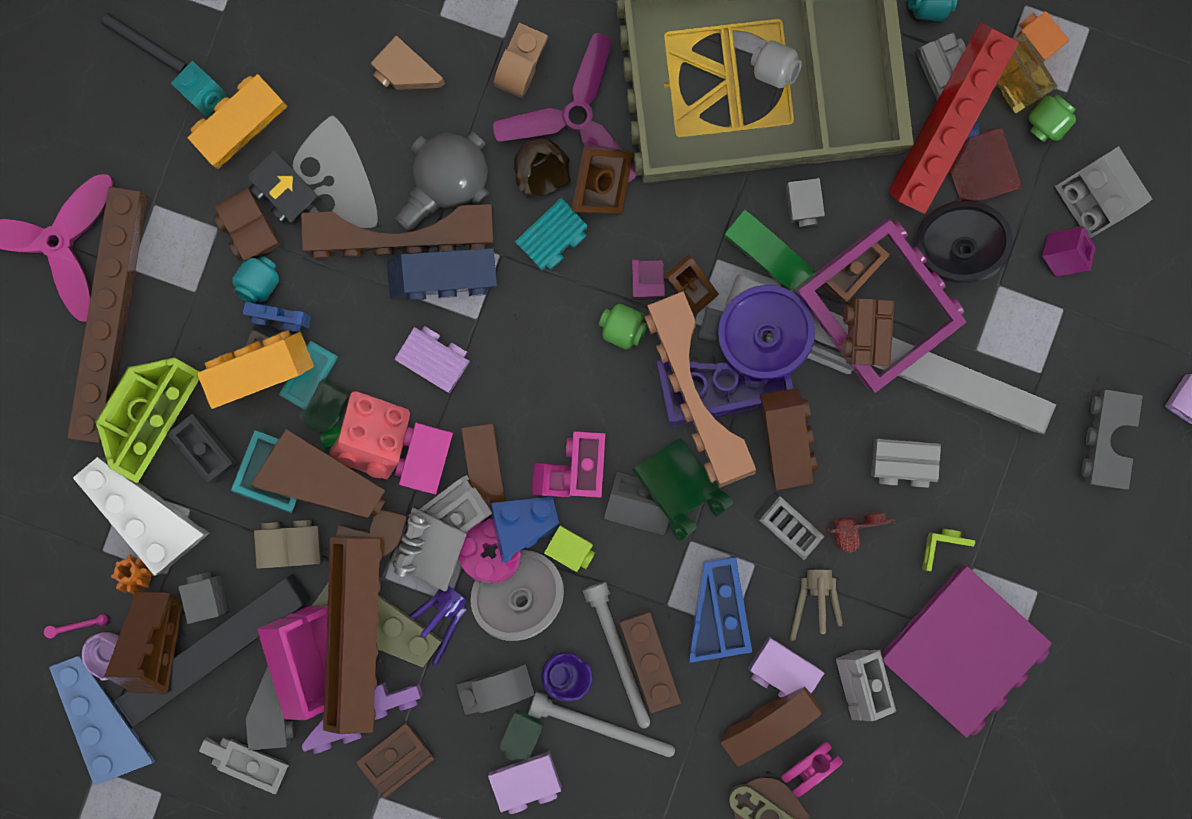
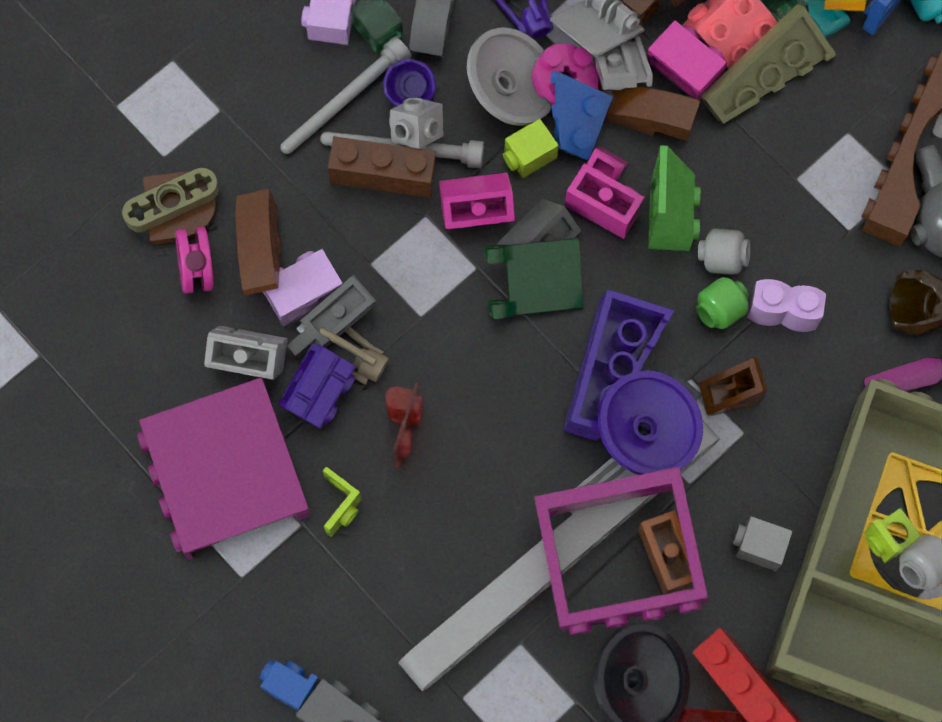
camera: 110 degrees right, 15 degrees down
dark blue wedge [387,248,497,301] -> none
lavender brick [394,326,470,393] -> none
teal brick [515,198,587,271] -> none
reddish brown slope [572,143,634,214] -> none
magenta panel [632,259,665,299] -> none
nougat arch [644,291,756,488] -> none
blue wedge [688,556,752,663] -> none
green slope [723,210,815,294] -> none
flat silver slope [754,493,824,560] -> none
reddish brown brick [760,388,817,491] -> none
reddish brown brick [841,299,894,366] -> none
light grey brick [871,439,941,488] -> none
none -> blue brick [259,659,320,711]
none -> dark purple brick [277,343,356,429]
none -> dark grey hinge [287,275,378,360]
none -> light grey brick [389,98,443,149]
none -> dark pink brick [439,173,515,229]
none -> bright green slope [648,146,701,251]
none -> light grey head [698,228,751,275]
none -> olive wing [700,4,837,124]
none -> lavender brick [747,279,826,332]
none -> lime bracket [864,509,921,563]

